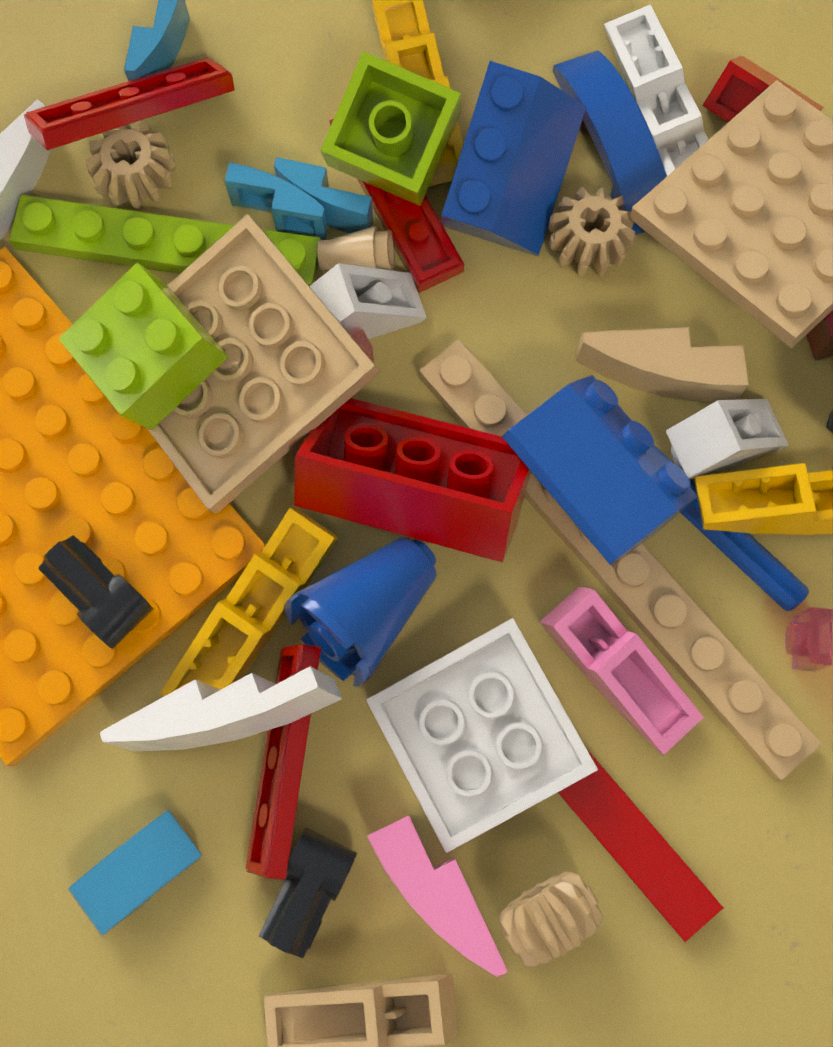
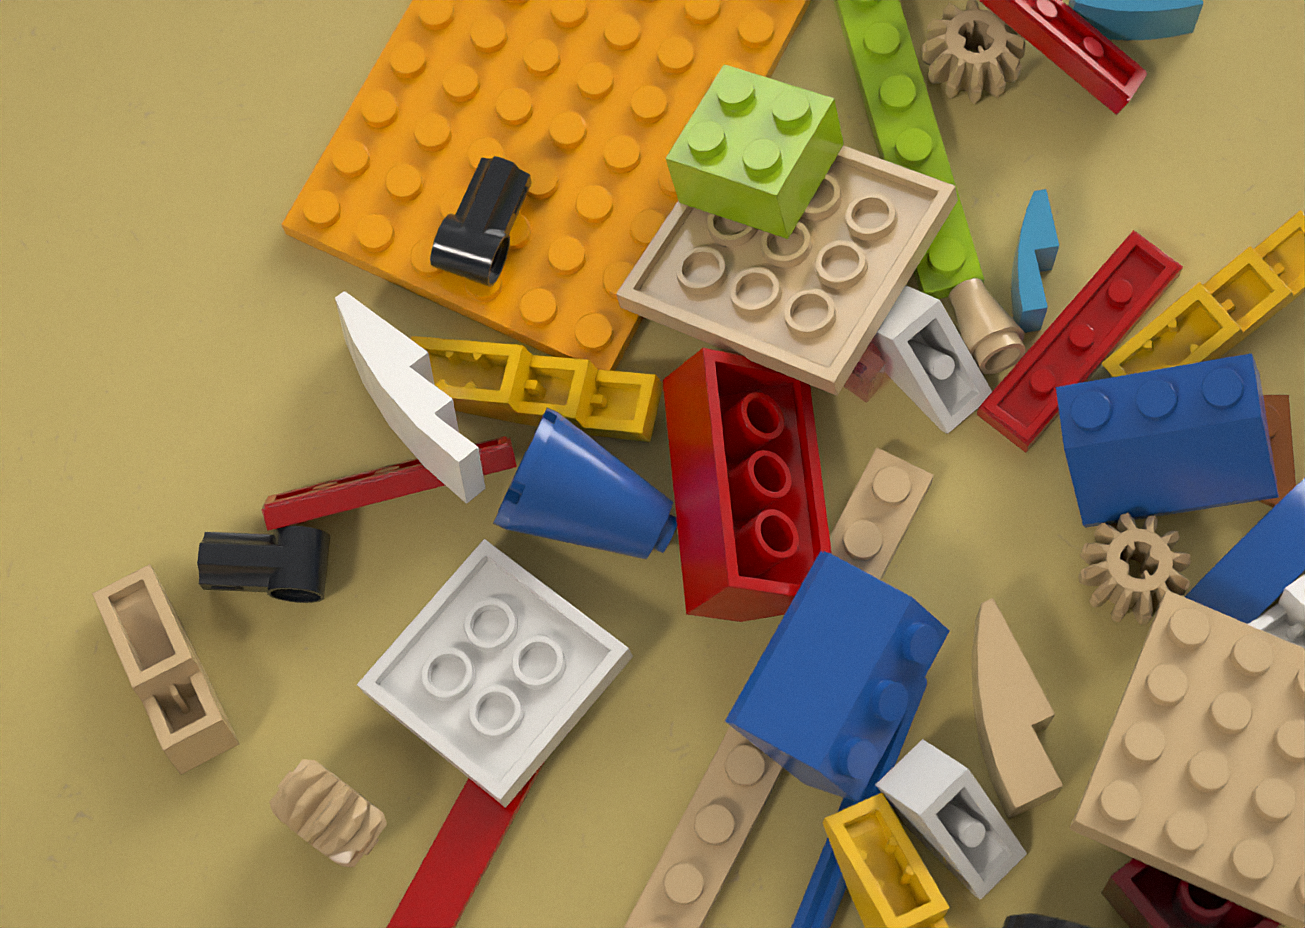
camera: 75 degrees right, 5 degrees down
dark azure slope [68,810,202,937] -> none
dark azure slope [225,162,328,240] -> none
lime brick [320,51,461,206] -> none
bright pink slope [367,815,508,977] -> none
bright pink slope [539,586,704,755] -> none

